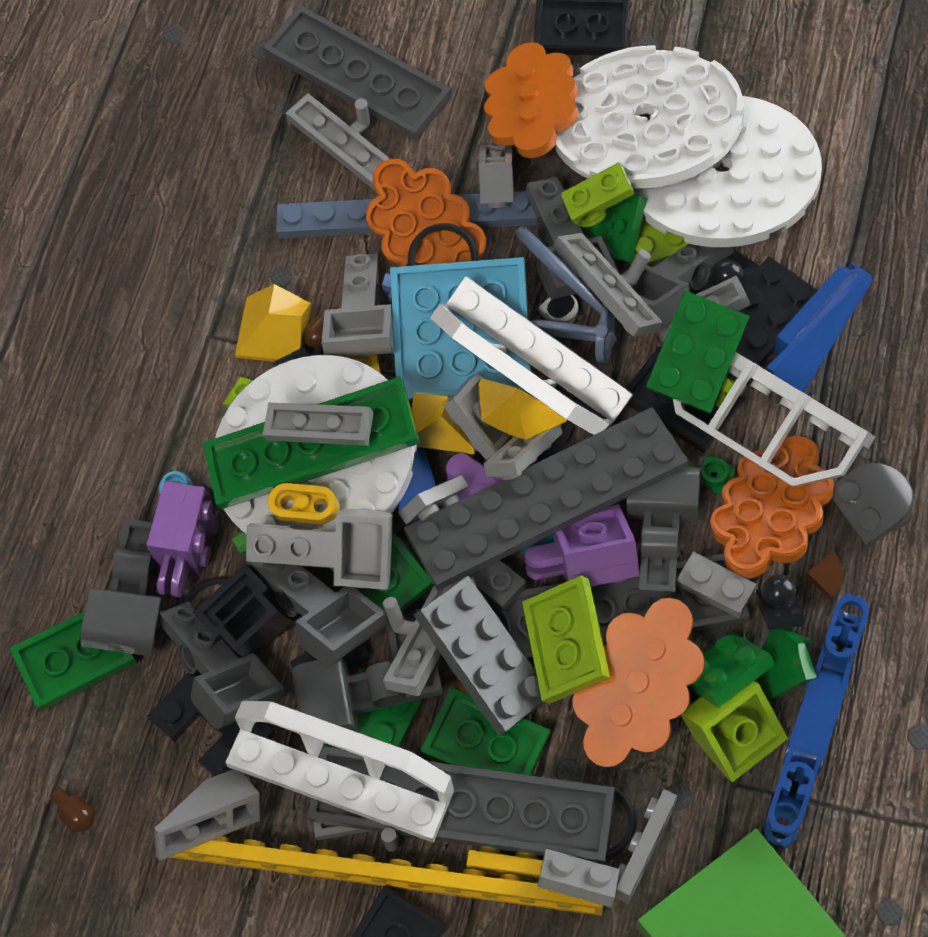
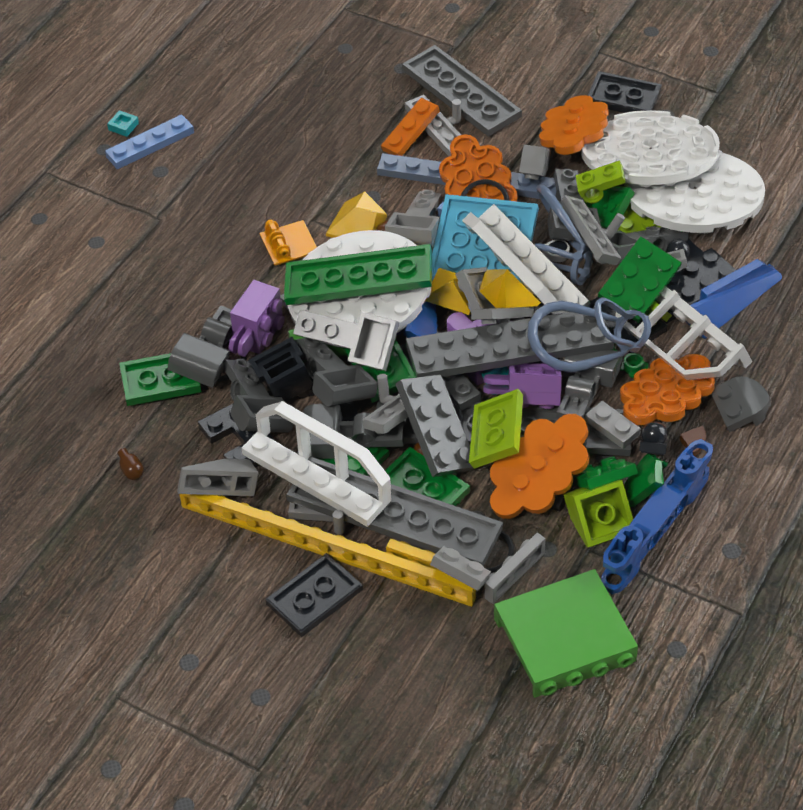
camera: 10 degrees right, 15 degrees down
light grey plate [263,402,374,446] -> none
yellow plate [268,483,340,525] -> none
light grey plate [398,475,469,524] -> none
none -> light orange hinge [259,220,317,266]
none -> orange plate [381,98,440,156]
none -> sand blue animal [527,298,651,373]

